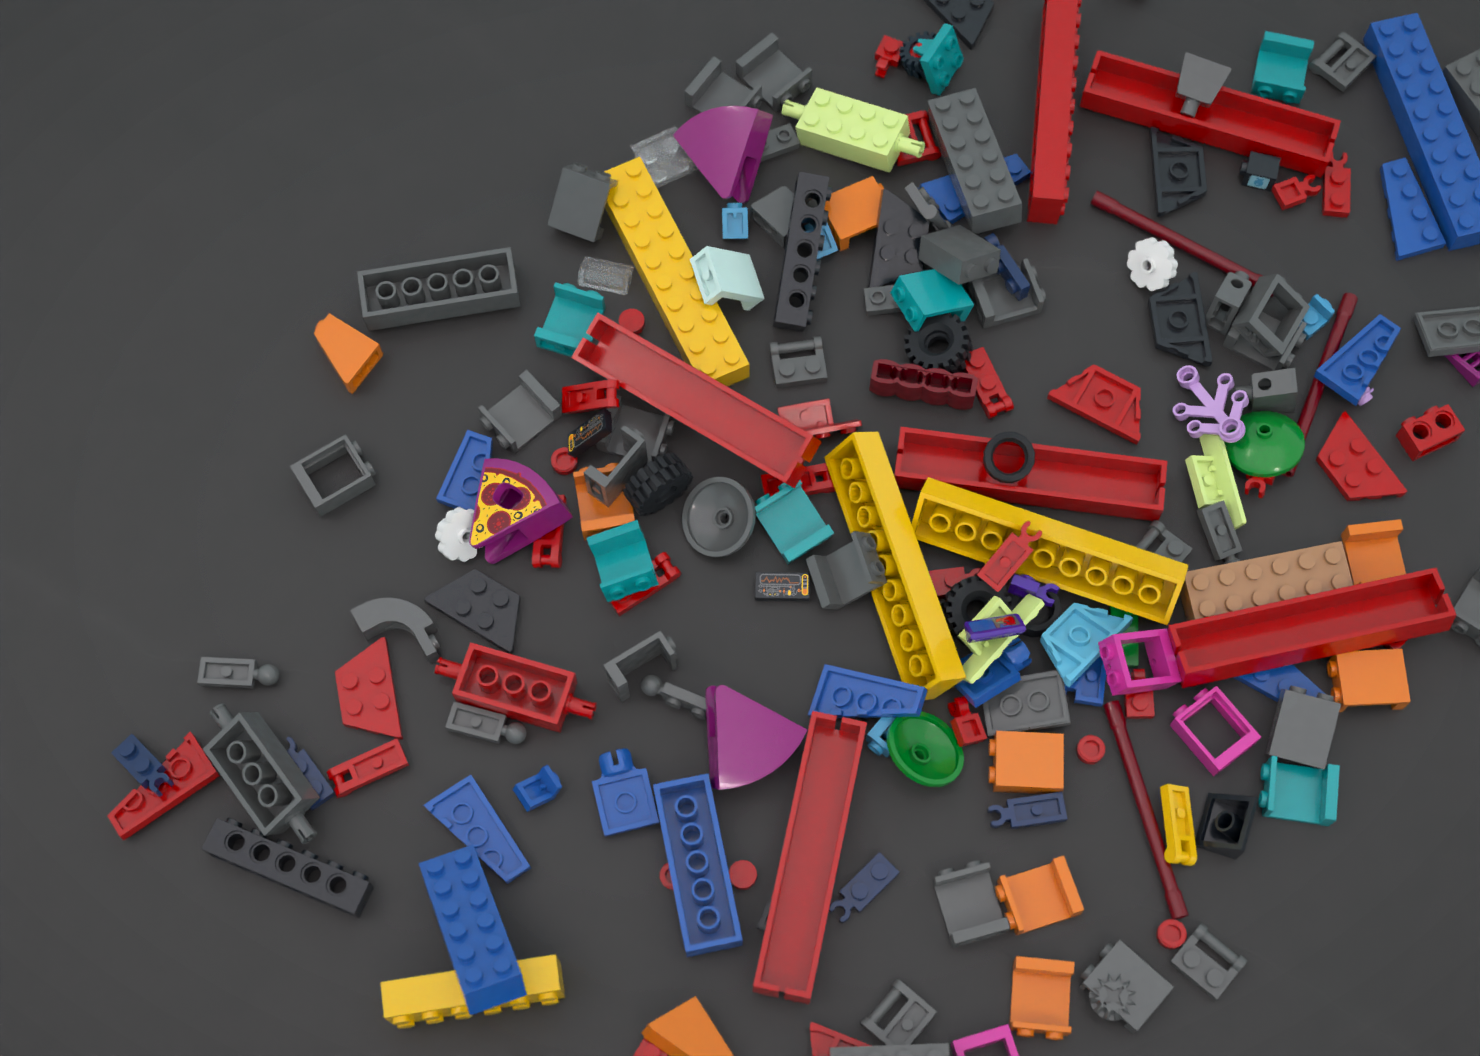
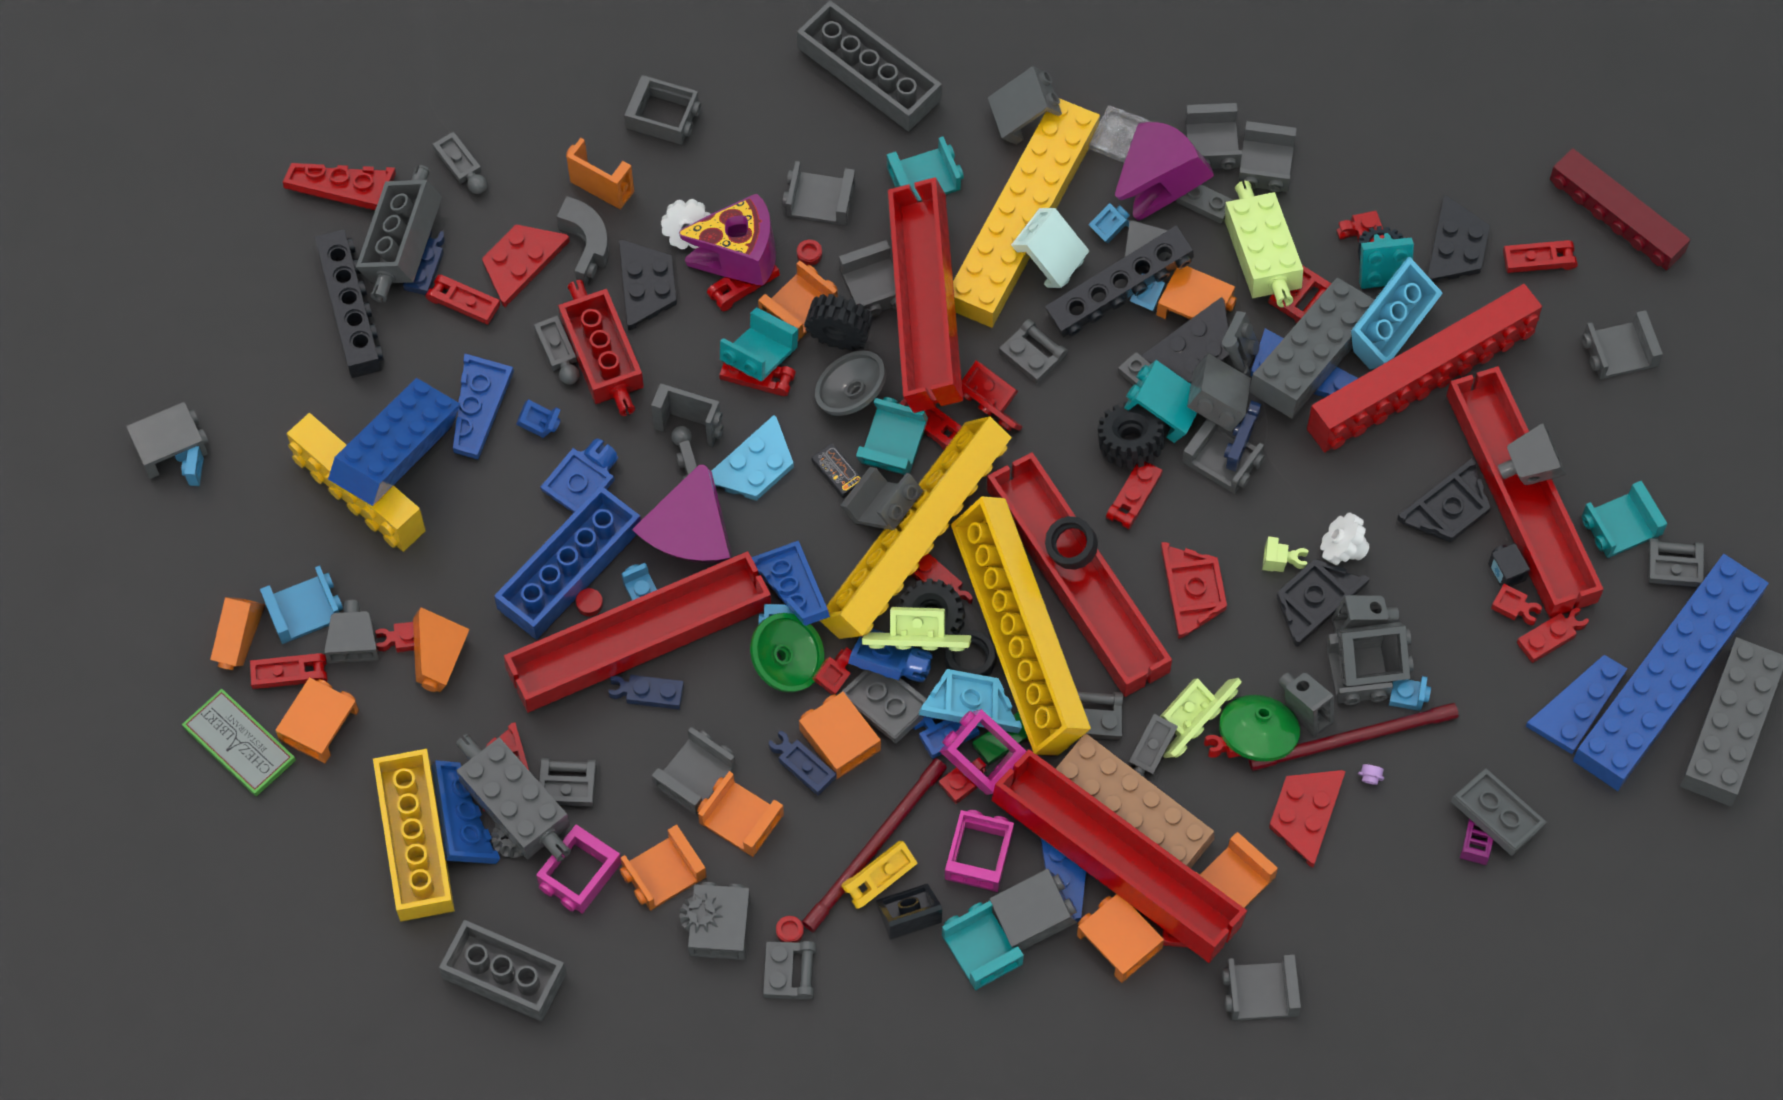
camera: 50 degrees right, 5 degrees down
dark blue plate [111,734,174,797] -> none
orange slope [314,313,383,394] -> none
blue wing [436,430,493,510] -> none
red plate [562,380,619,414] -> none
black tile [568,408,612,458] -> none
clear slope [578,256,634,295] -> none
dark grey panel [584,425,648,507] -> none
red tile [619,309,645,335] -> none
dark red brick [869,359,978,410] -> none
dark purple slope [964,614,1026,643] -> none
red plate [977,520,1042,592] -> none
dark purple plate [1008,574,1059,607] -> none
red tile [1076,735,1105,764] -> none
dark red piece [1090,191,1274,298] -> none
lavender plant [1173,365,1249,443] -> none
blue wing [1314,314,1401,407] -> none
red brick [1396,404,1465,462] -> none
none -> orange panel [566,138,634,210]
none -> dark azure bracket [622,563,657,601]
none -> medium azure wing [711,415,794,501]
none -> yellowish green piece [1262,536,1308,572]
none -> medium azure slope [1351,257,1443,369]

